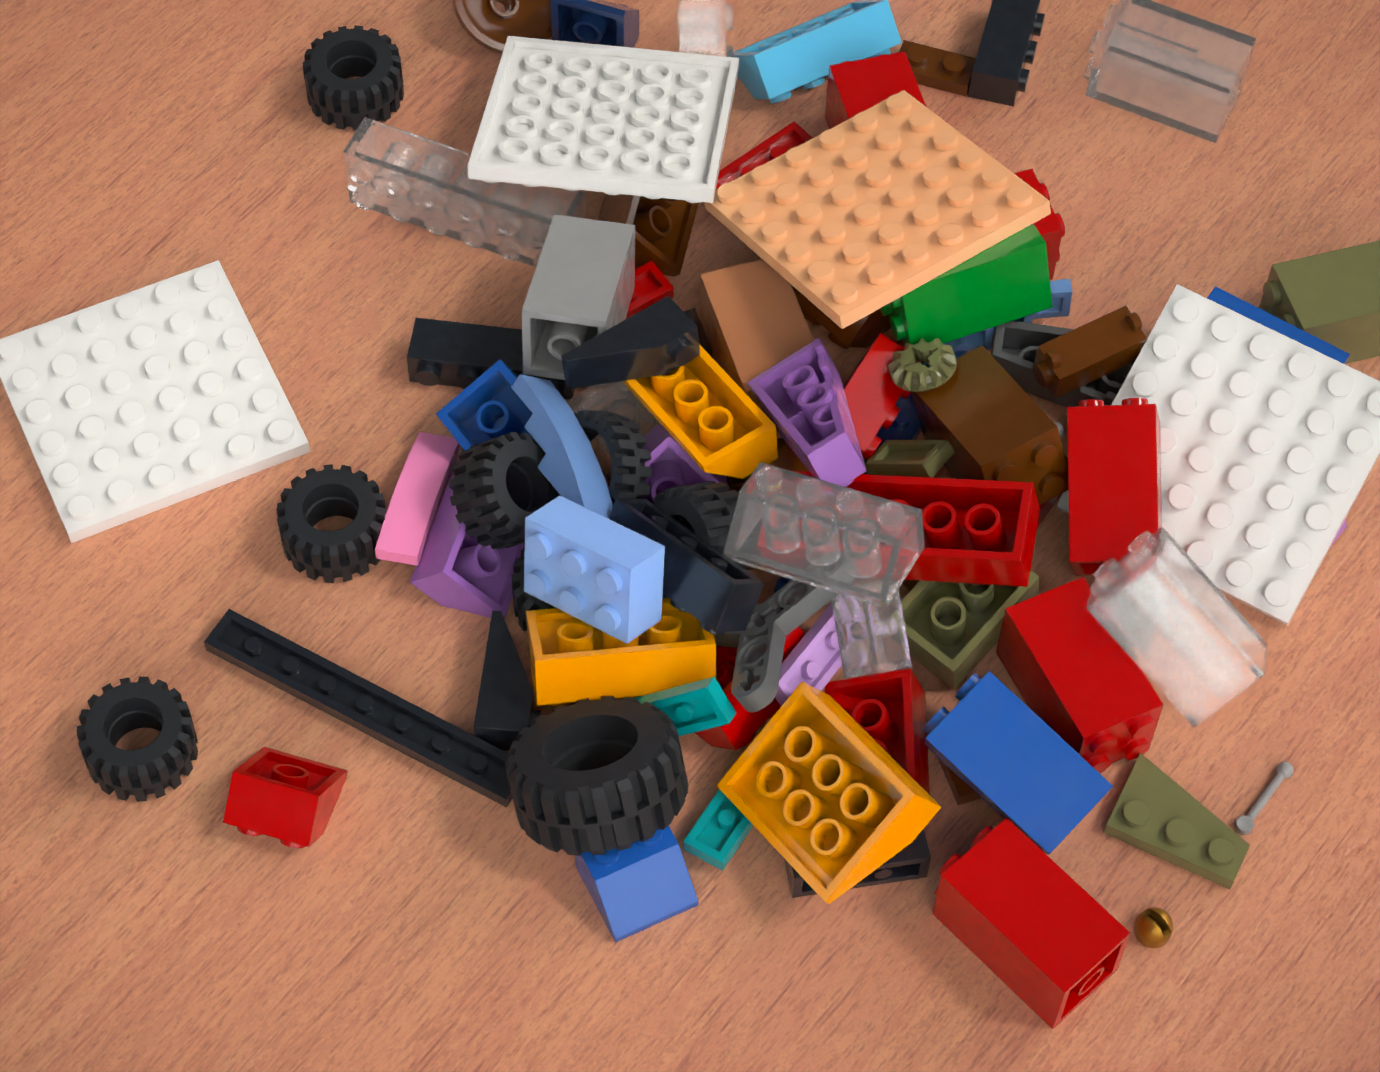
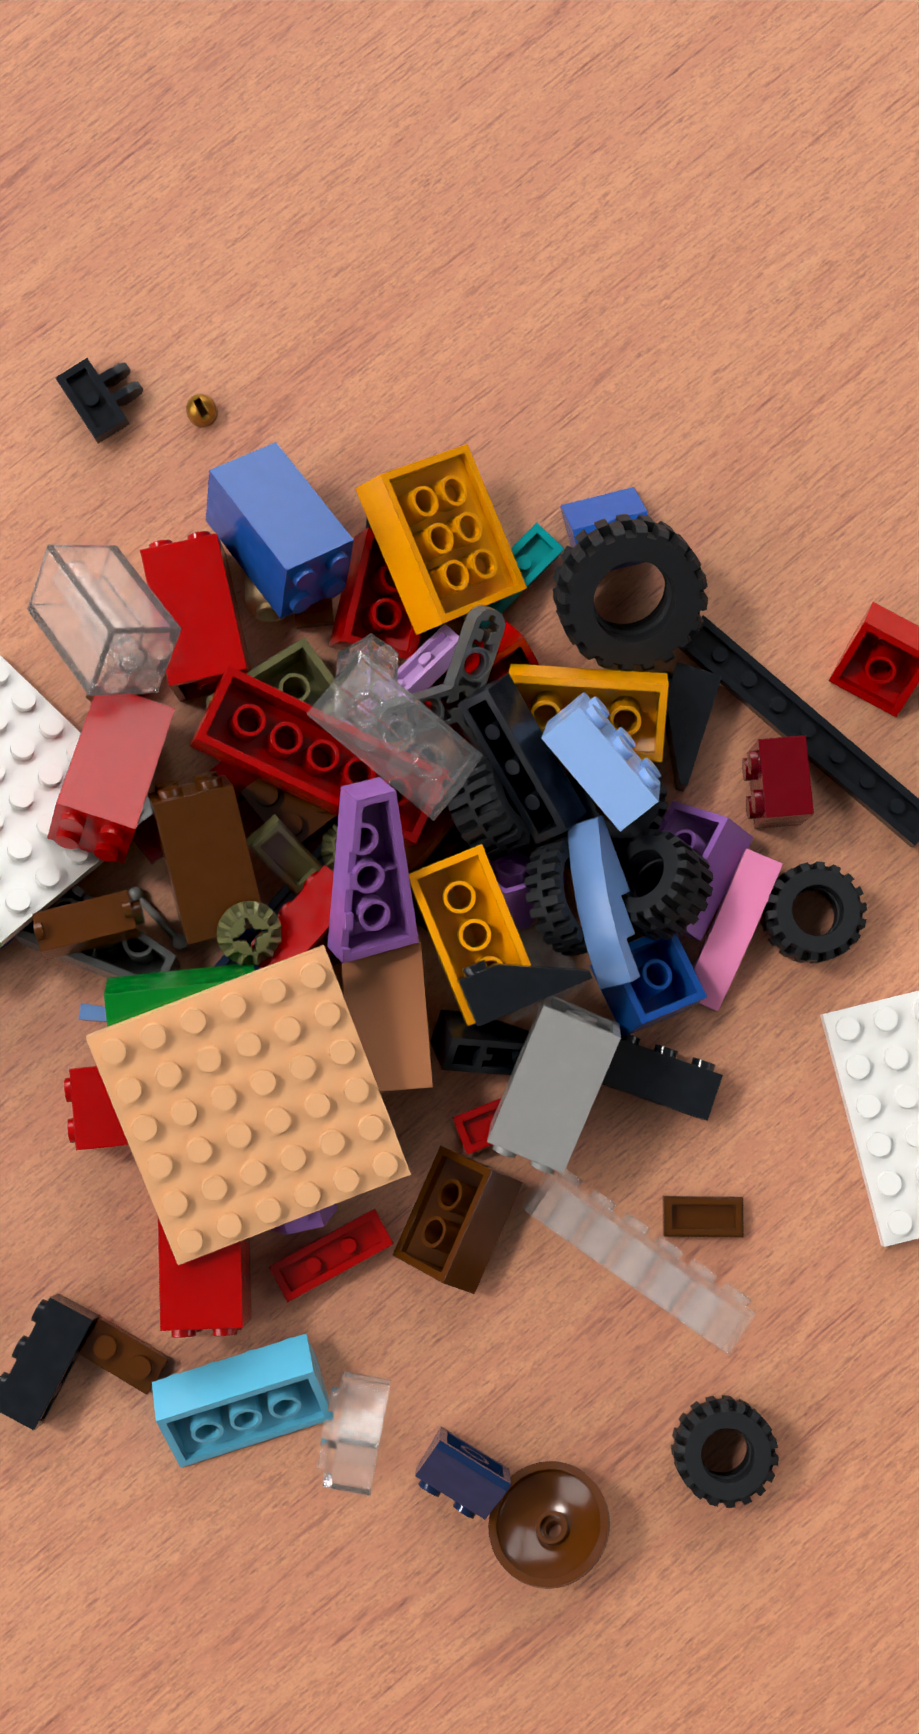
camera: 165 degrees left, 25 degrees up
white plate [468,36,739,203] -> none
teal plate [636,677,736,736] -> none
red brick [933,818,1130,1029] -> none
olive wing [1104,753,1250,889] -> none
light grey hinge [1235,761,1294,835] -> none
none -> black hinge [55,358,143,444]
none -> reddish brown tile [663,1196,744,1238]
none -> dark red brick [742,735,814,829]

